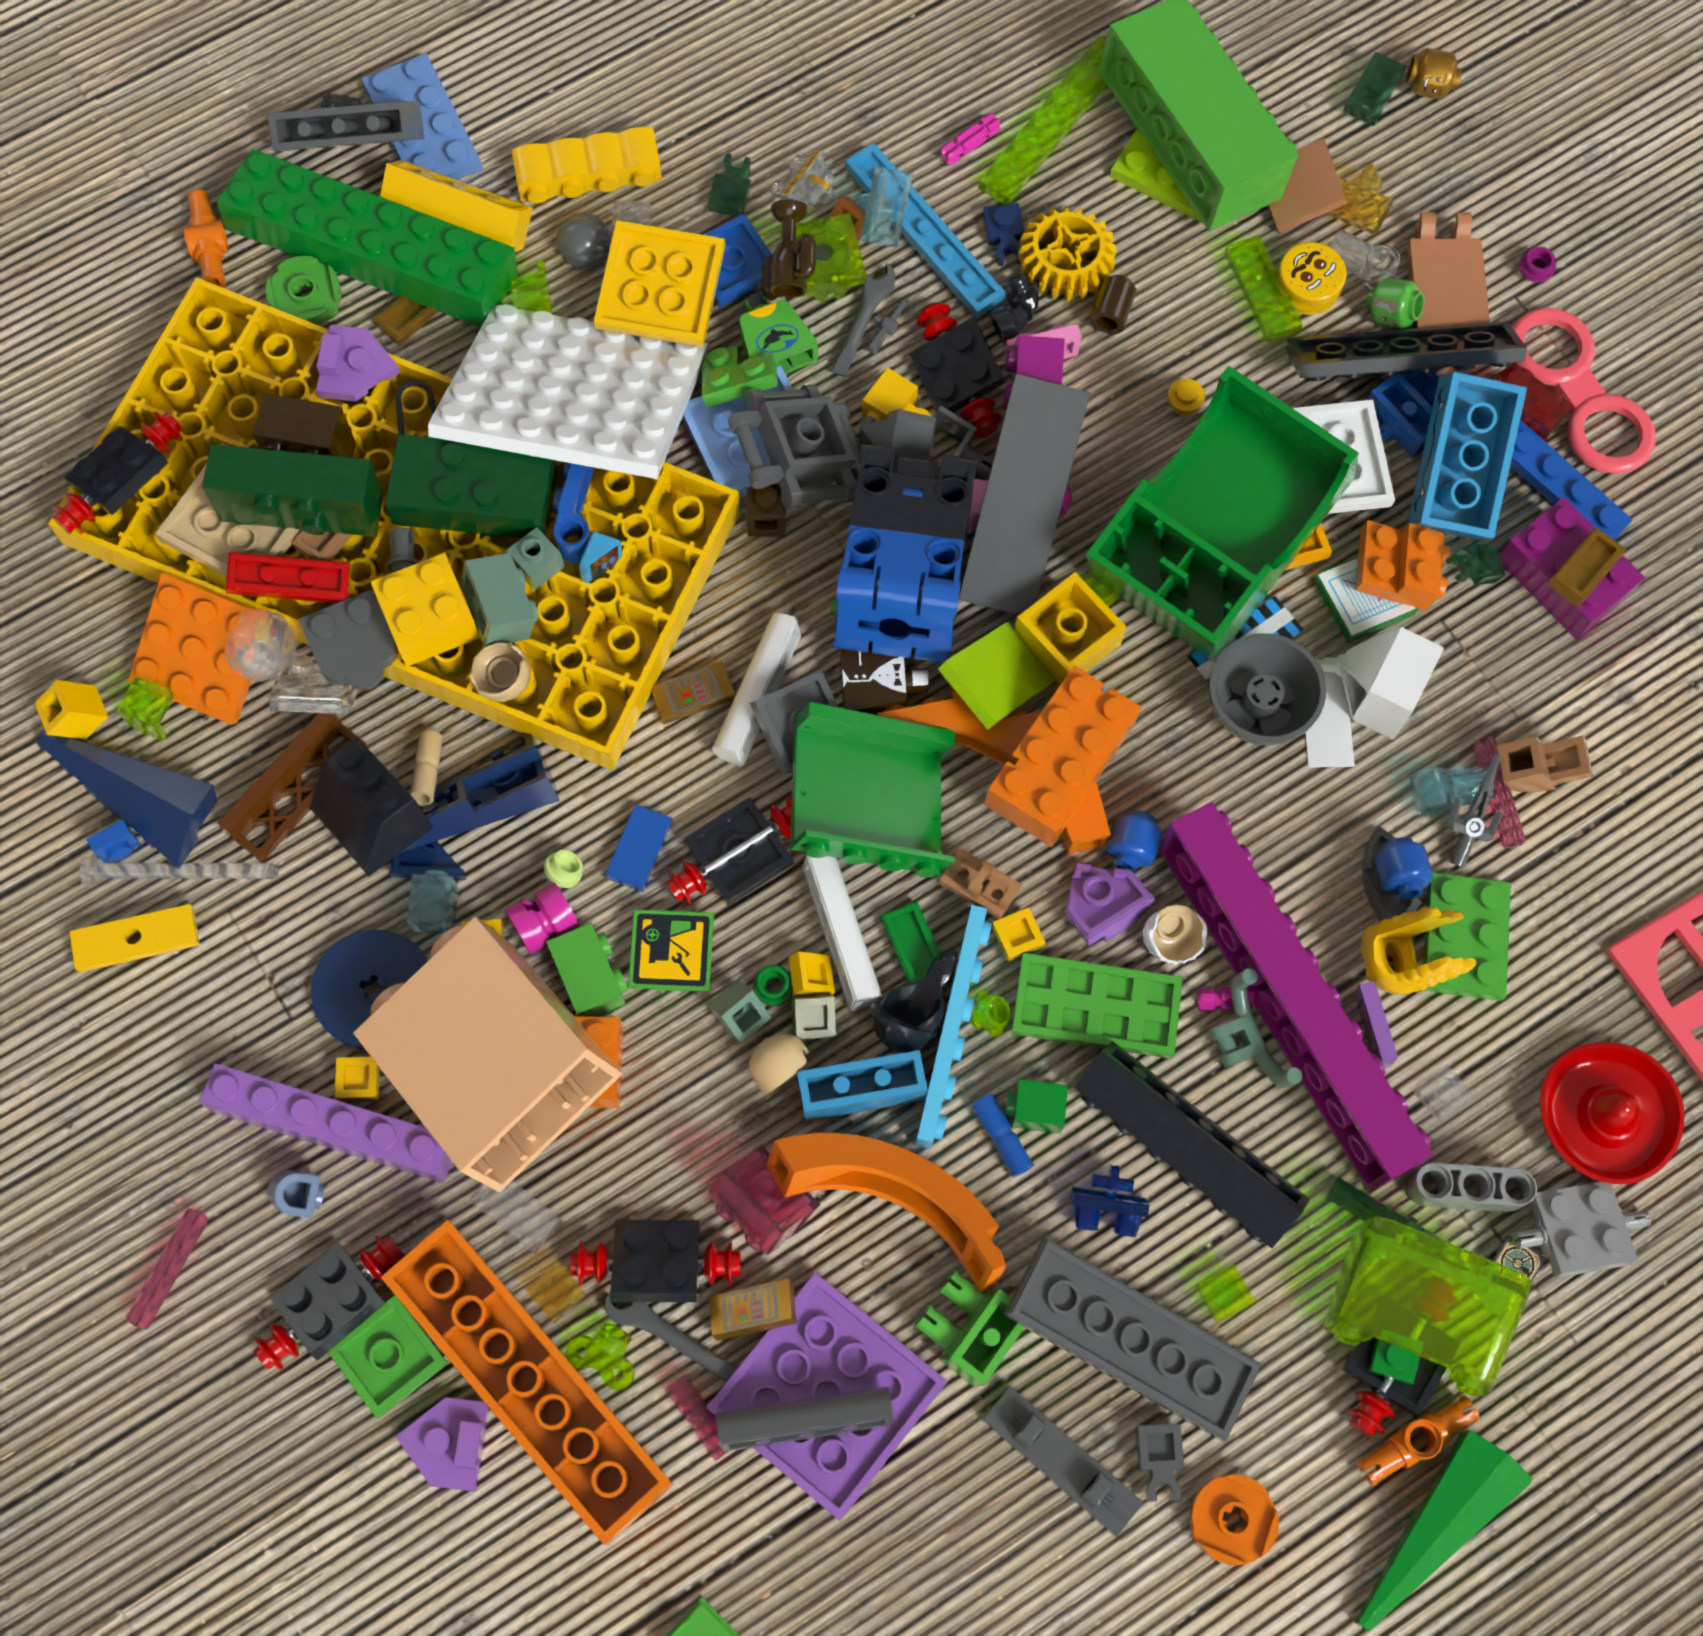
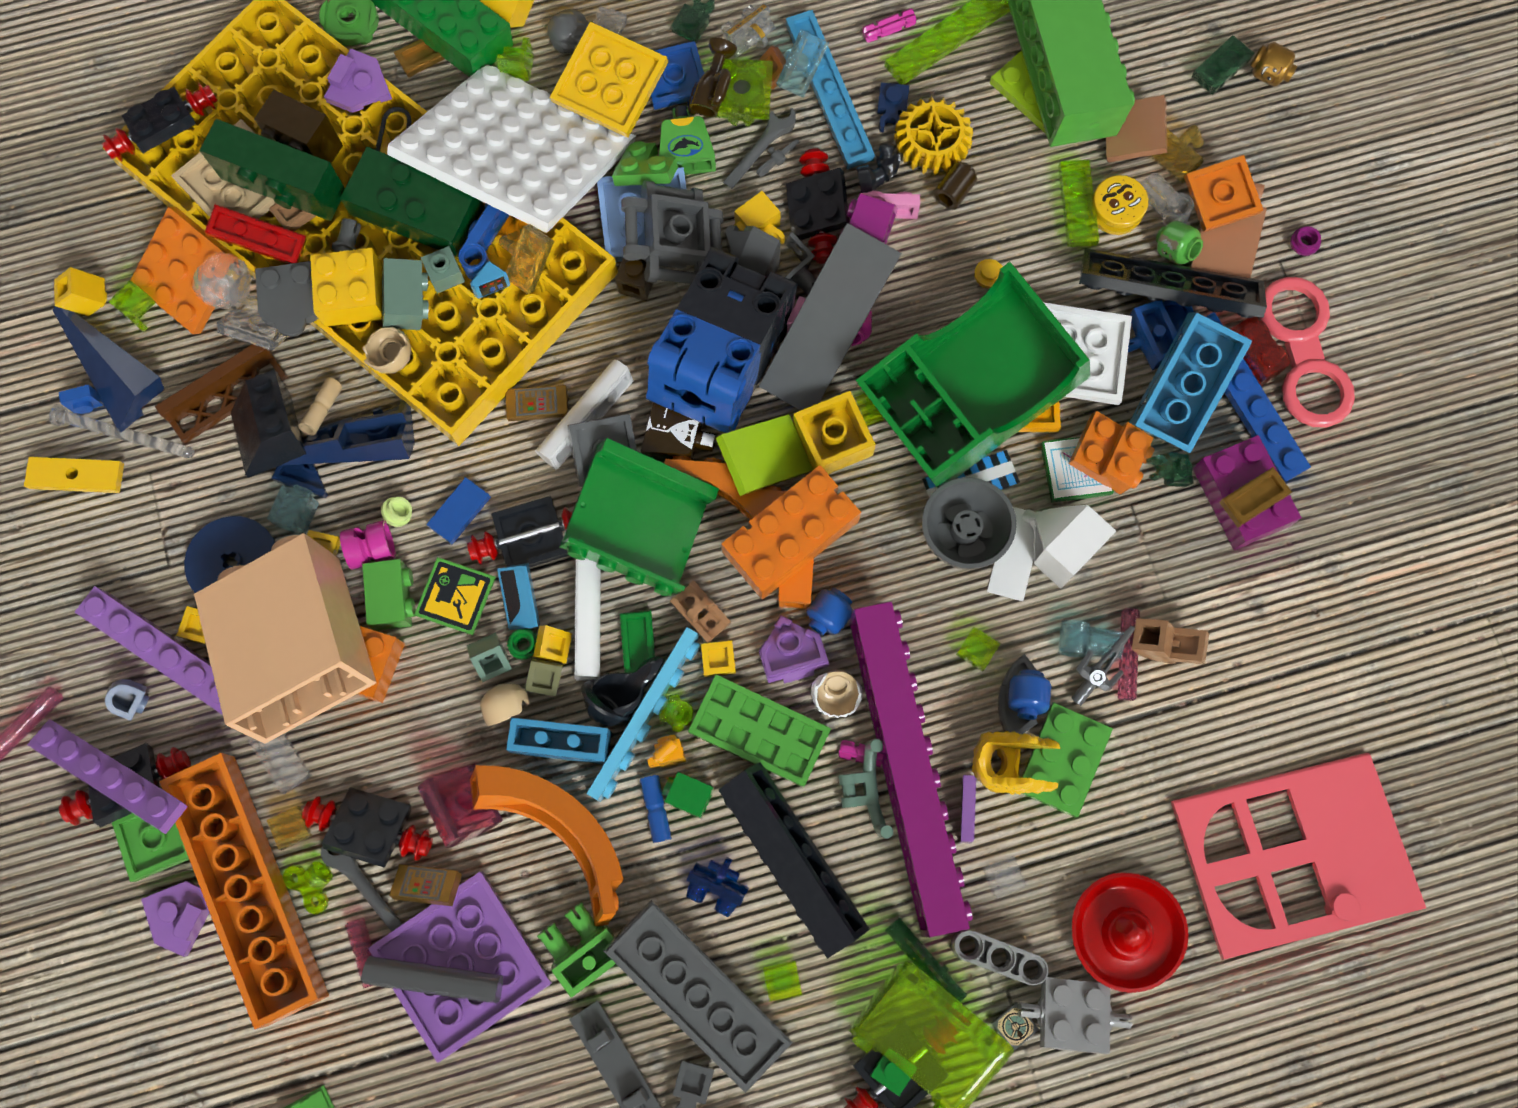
camera: 20 degrees right, 5 degrees up
none -> medium lavender plate [27,719,188,834]
none -> dark azure slope [497,563,540,630]
none -> clear yellow plate [499,224,554,294]
none -> light orange piece [647,735,686,768]
none -> clear neon green plate [956,627,1001,671]
none -> orange plate [1184,155,1263,232]

